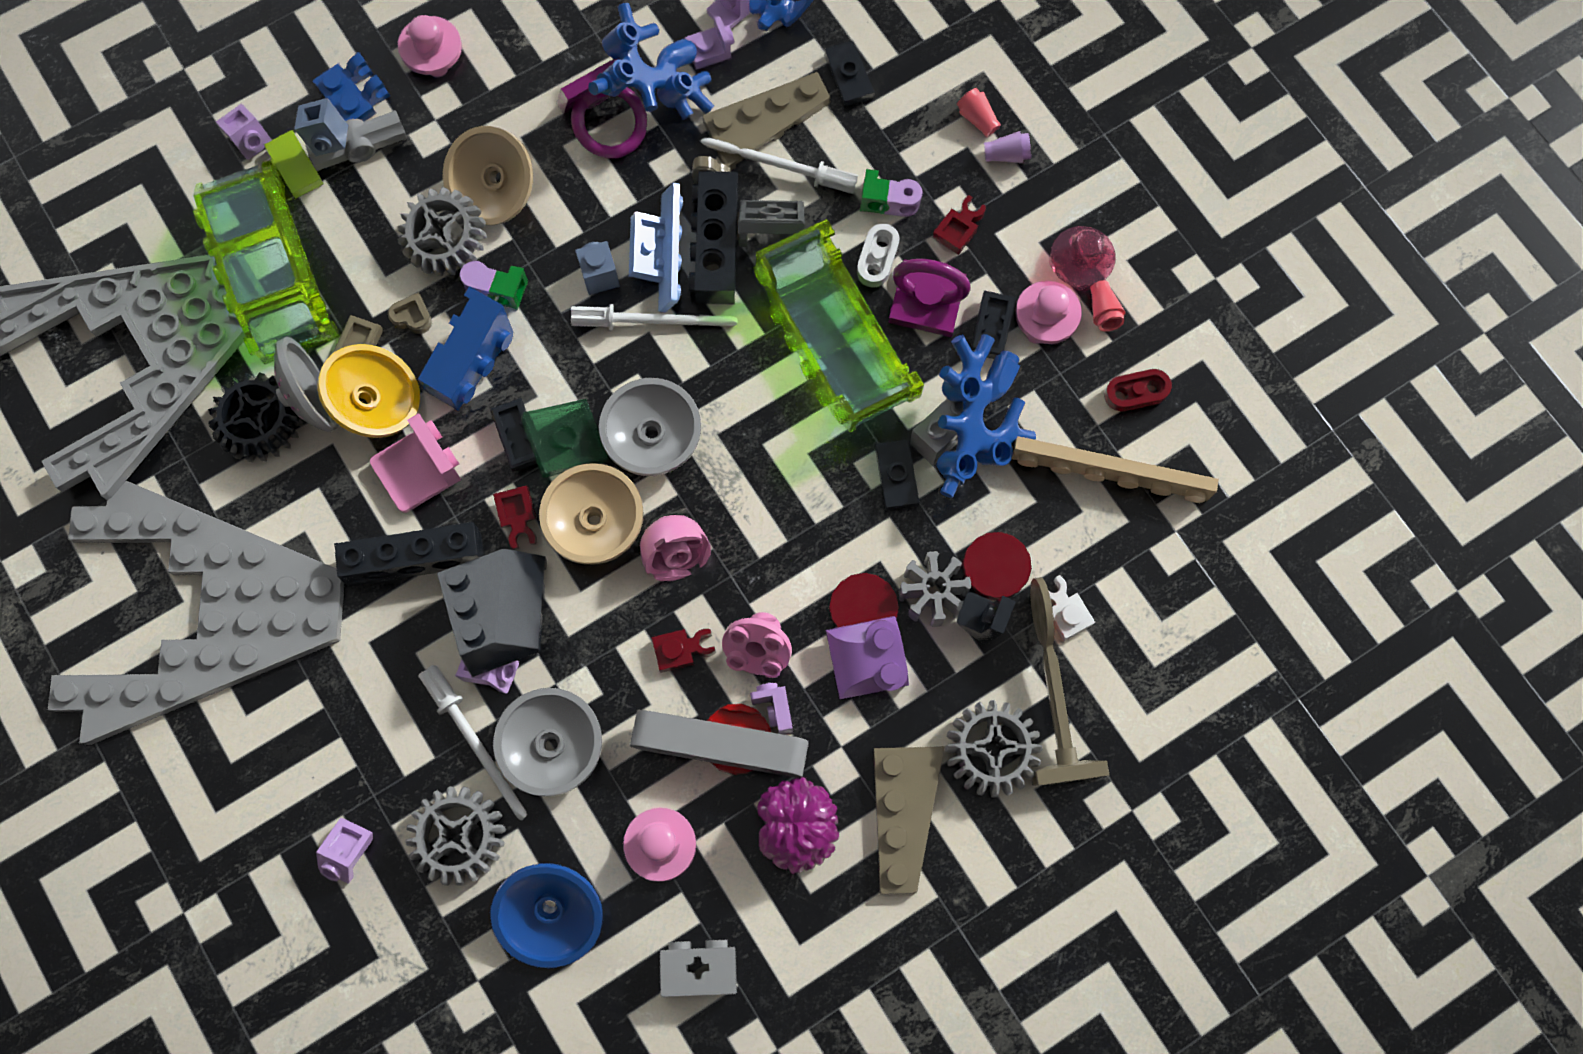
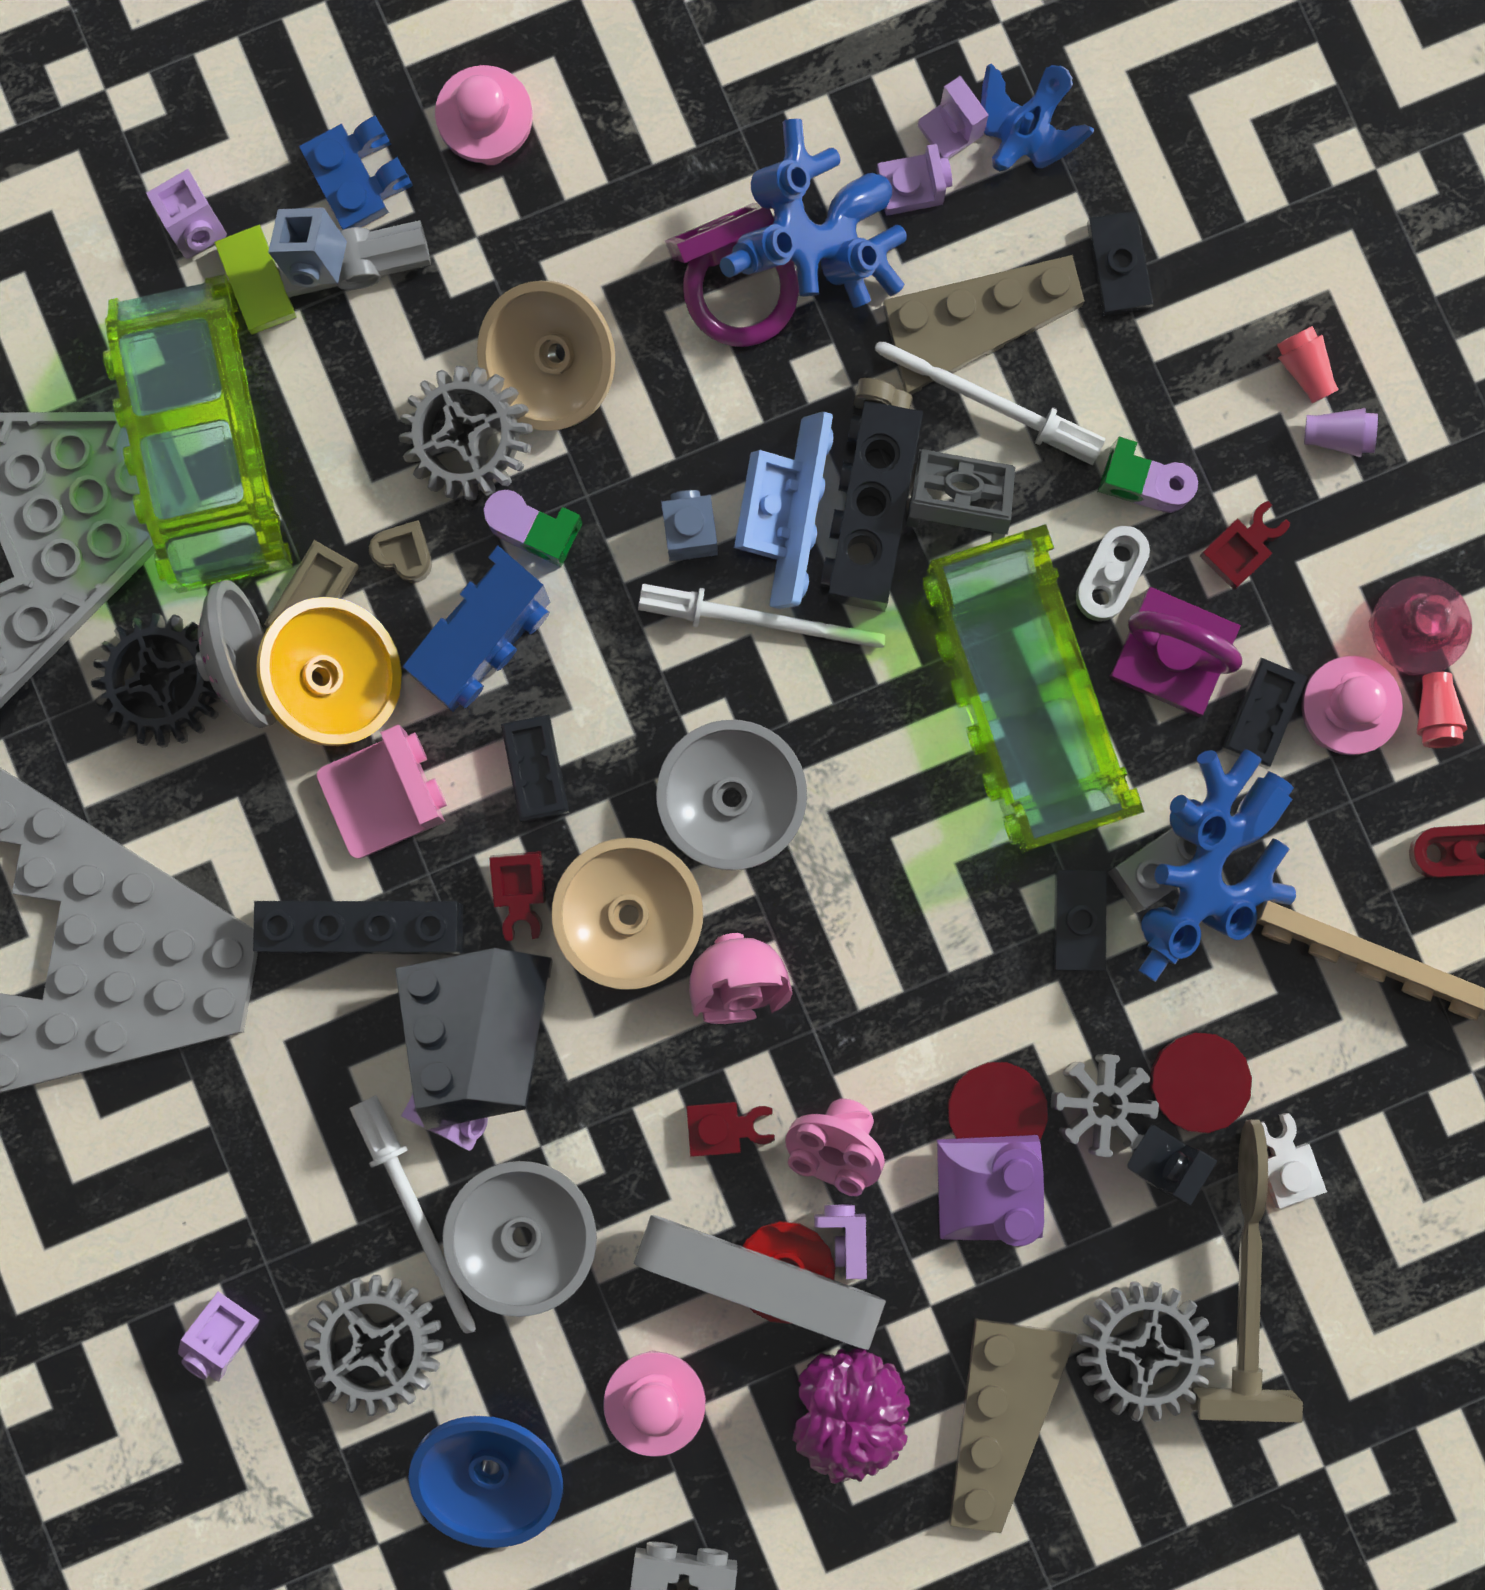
camera: 10 degrees right, 10 degrees up
clear green tile [521,399,609,478] -> none

